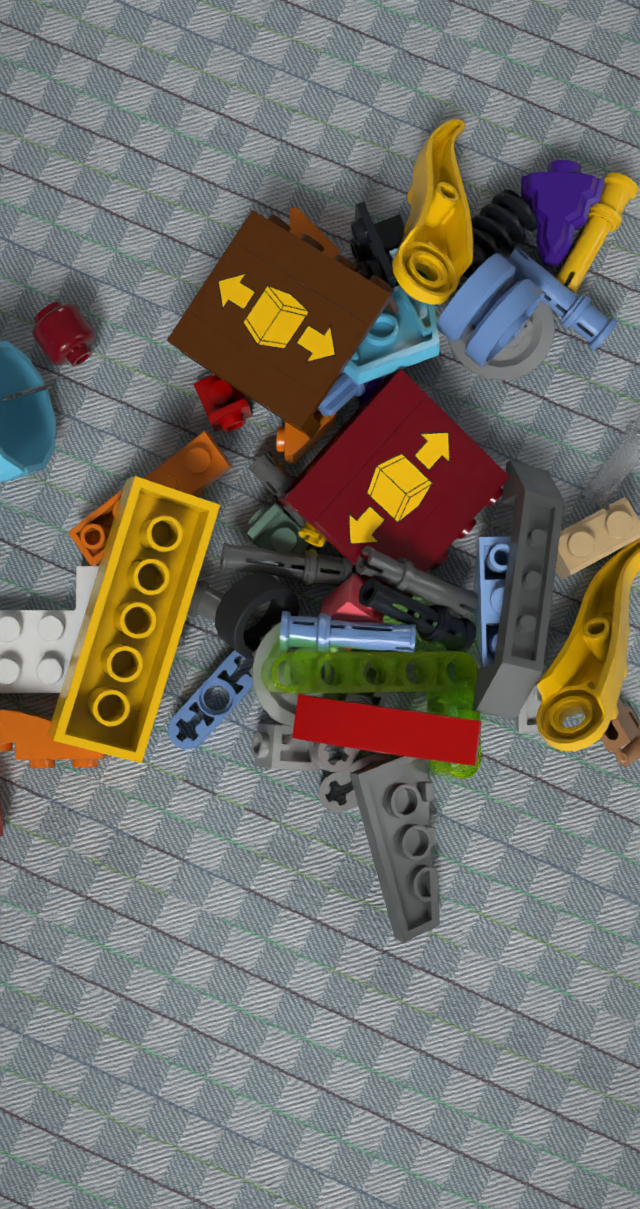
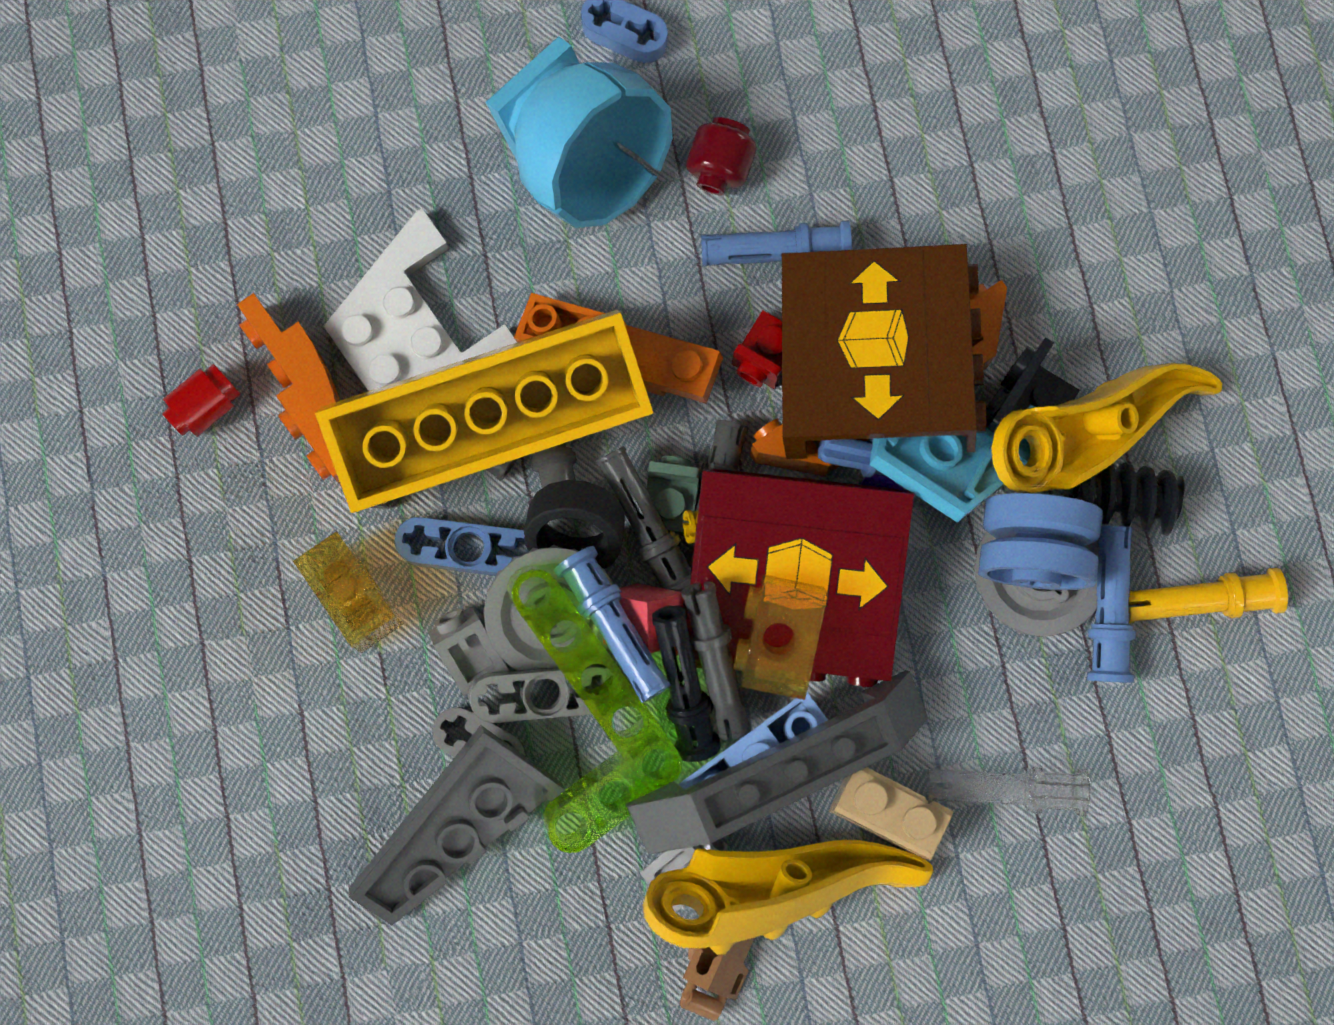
camera: 50 degrees right, 5 degrees down
red slope [292,694,482,766] -> none
dark purple rock [521,160,605,266] -> none
none -> clear yellow brick [293,531,404,653]
none -> medium blue pin [701,221,852,266]
none -> clear yellow brick [733,574,828,700]

